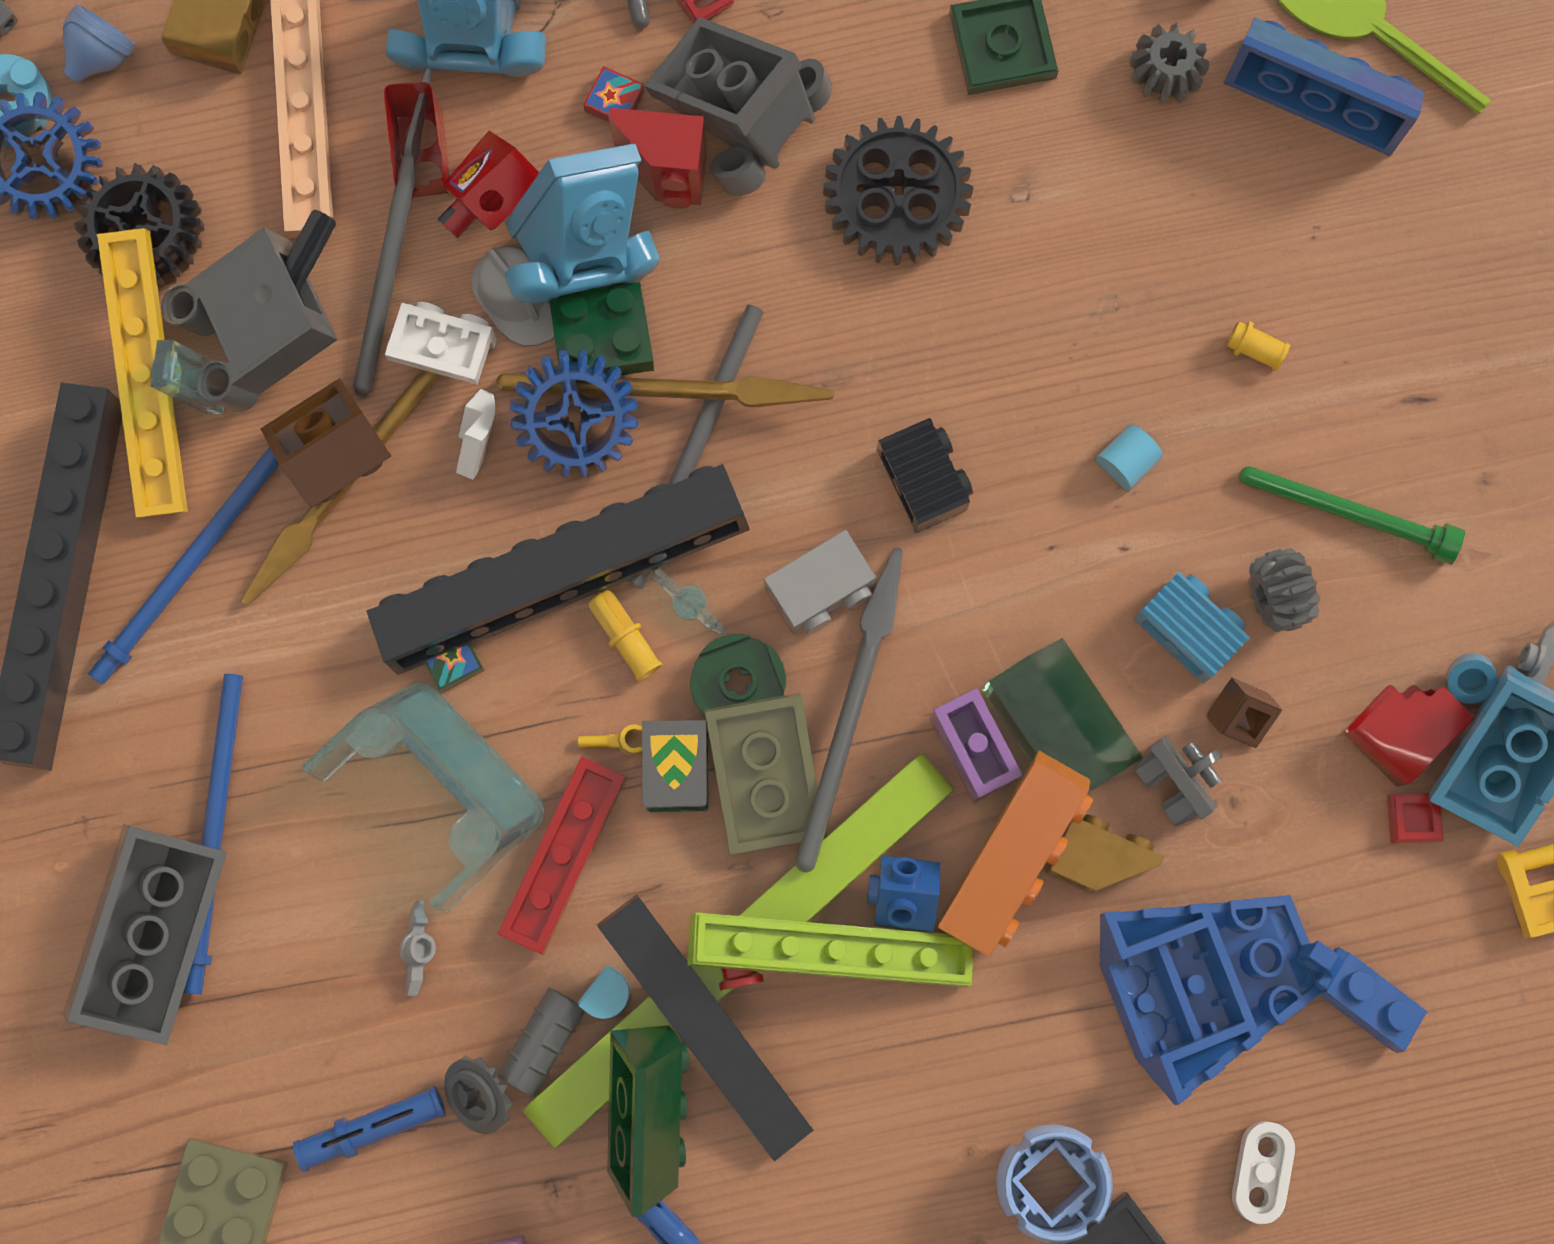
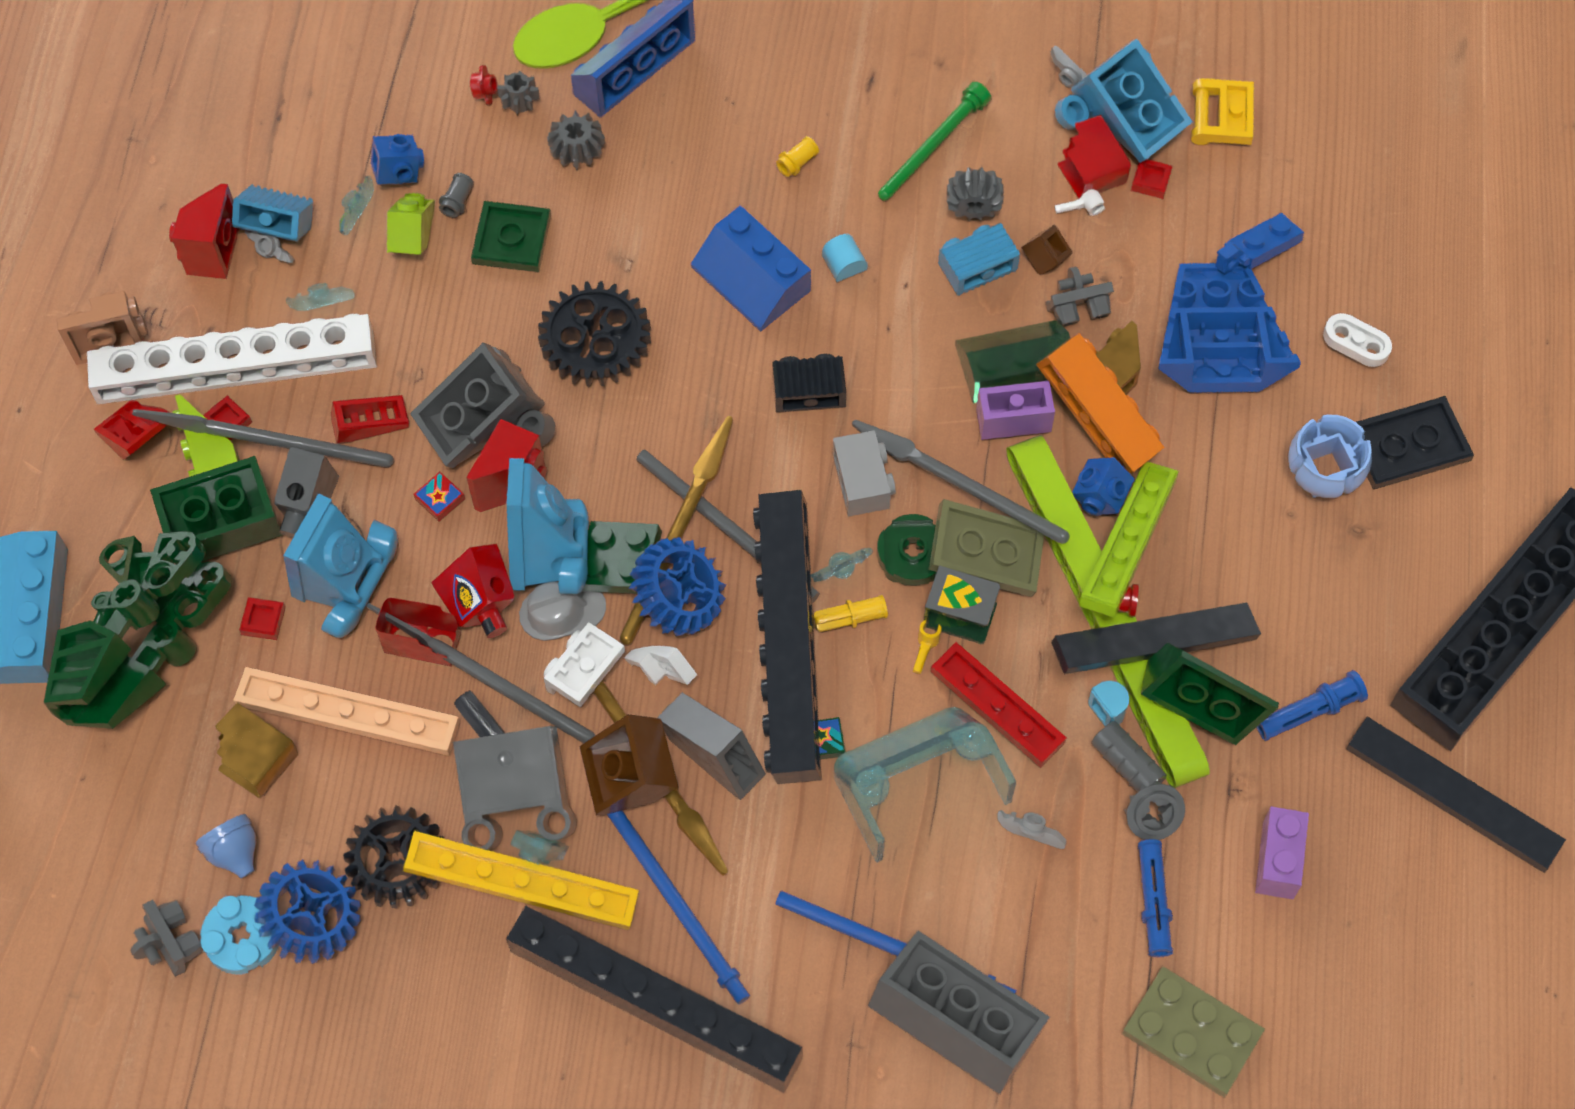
camera: 70 degrees left, 15 degrees down
none -> dark grey slope [657,692,766,800]
none -> blue slope [691,205,811,332]
none -> white hand [1055,189,1105,216]

